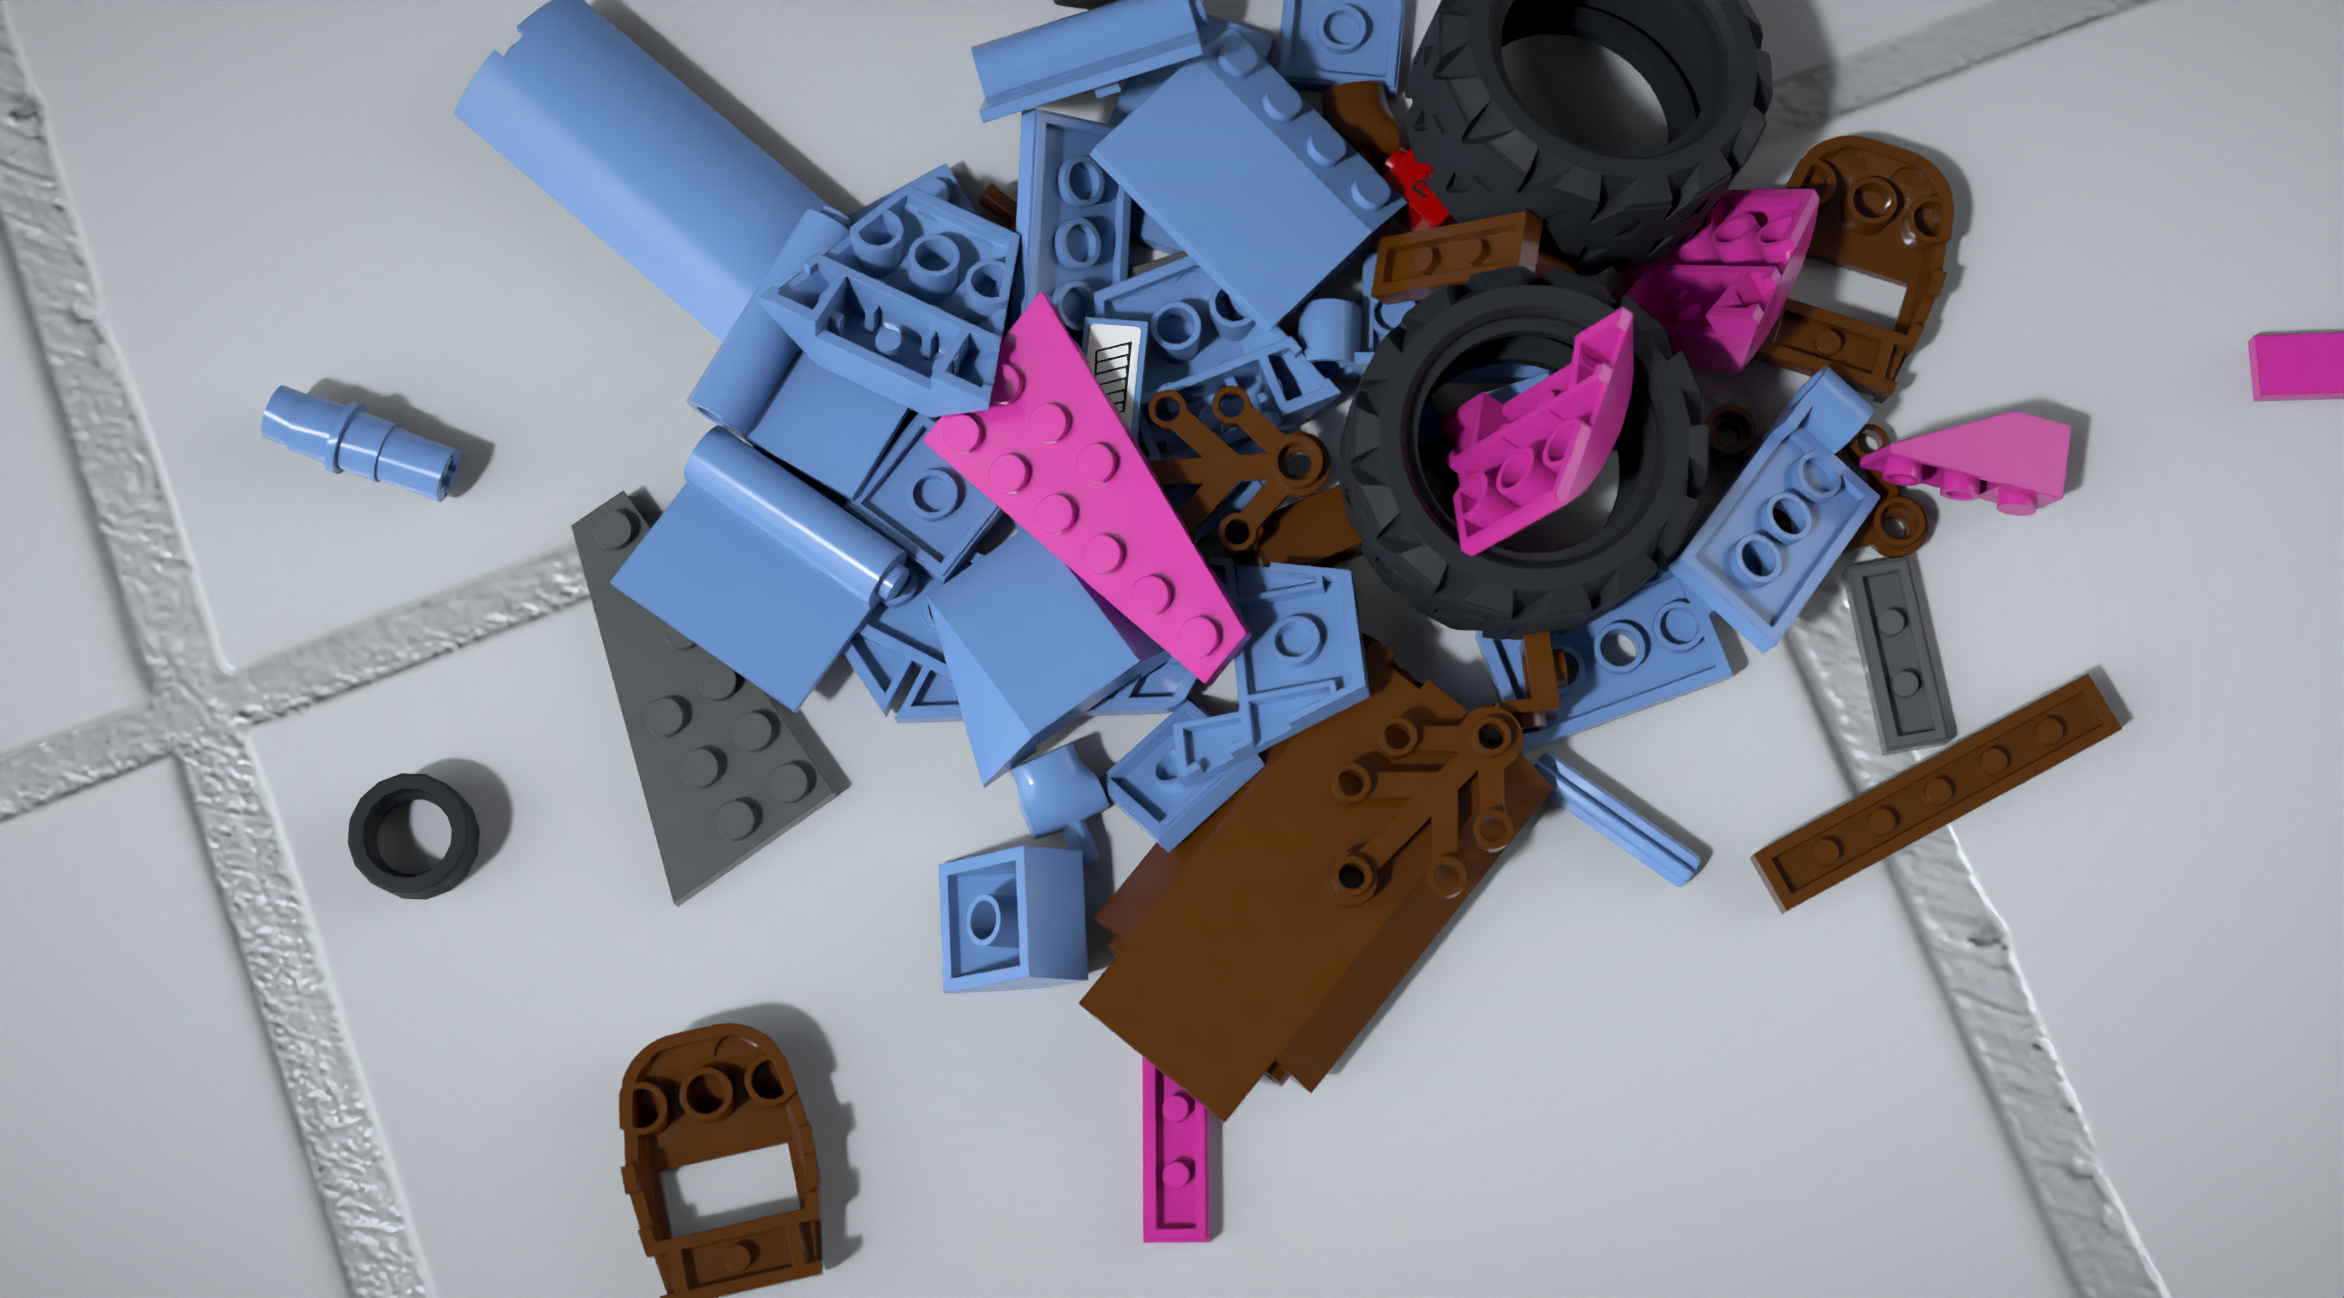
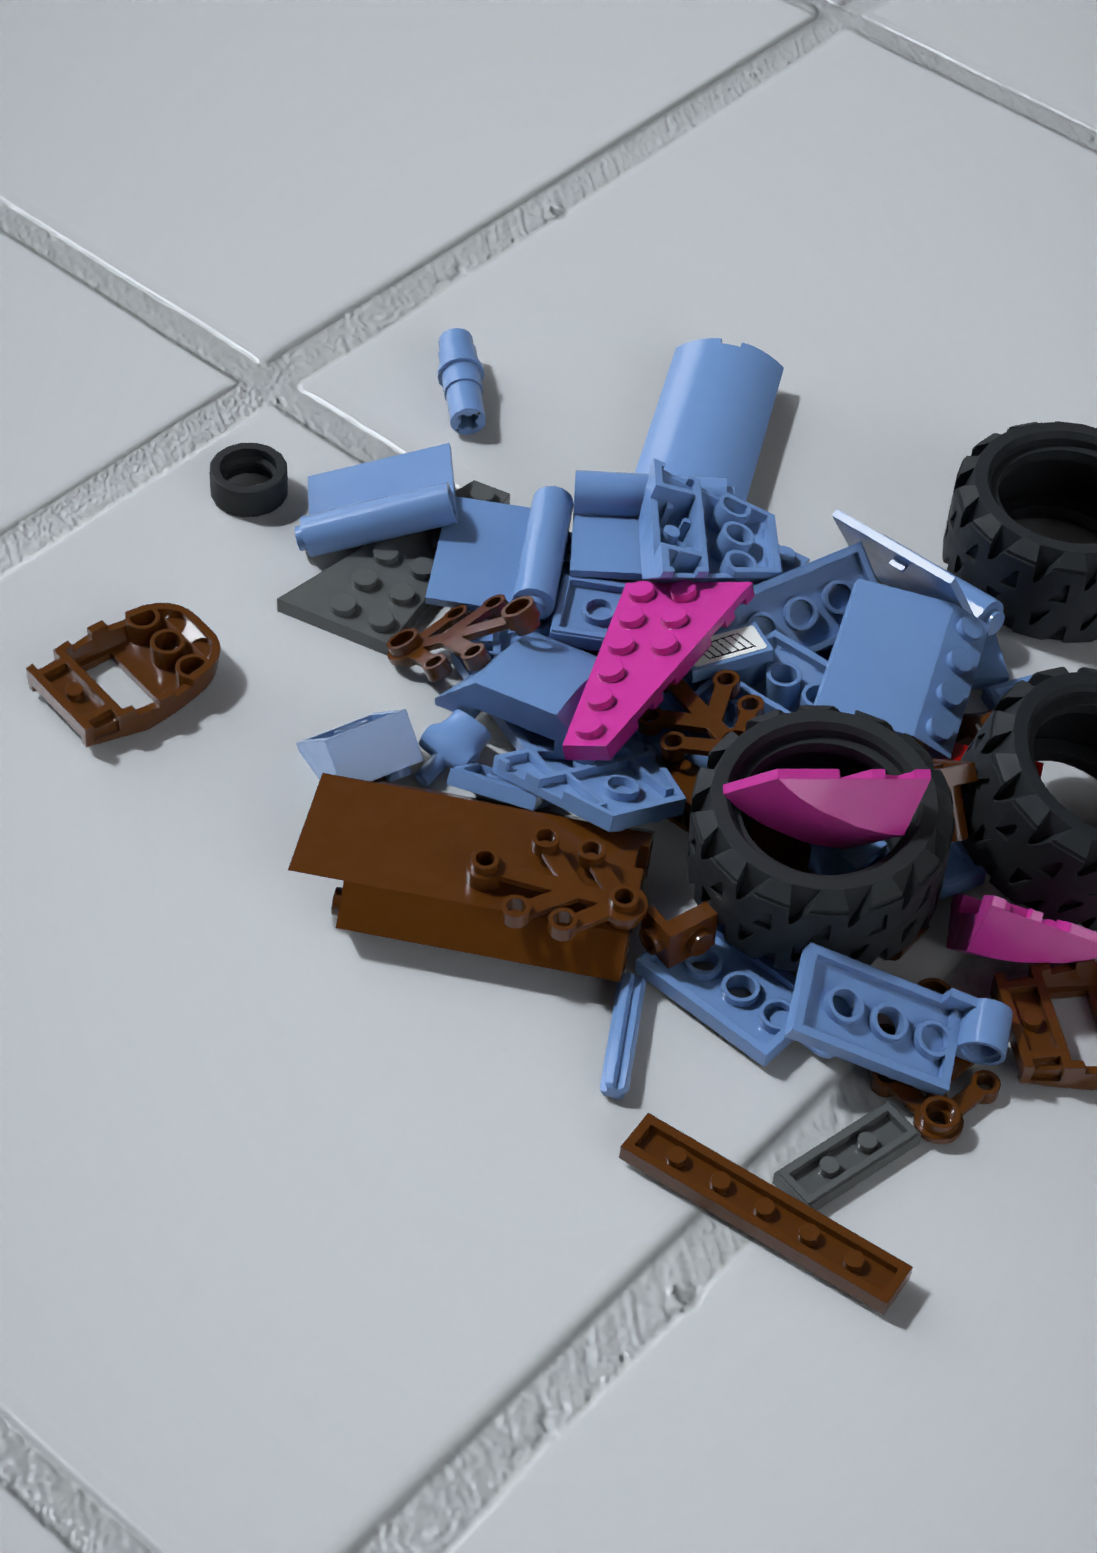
camera: 55 degrees right, 30 degrees down
dark pink tile [1142,1057,1210,1243] -> none
dark pink slope [1860,411,2072,516] -> none
none -> medium blue door [295,443,458,557]
none -> reddish brown plant [386,594,541,682]

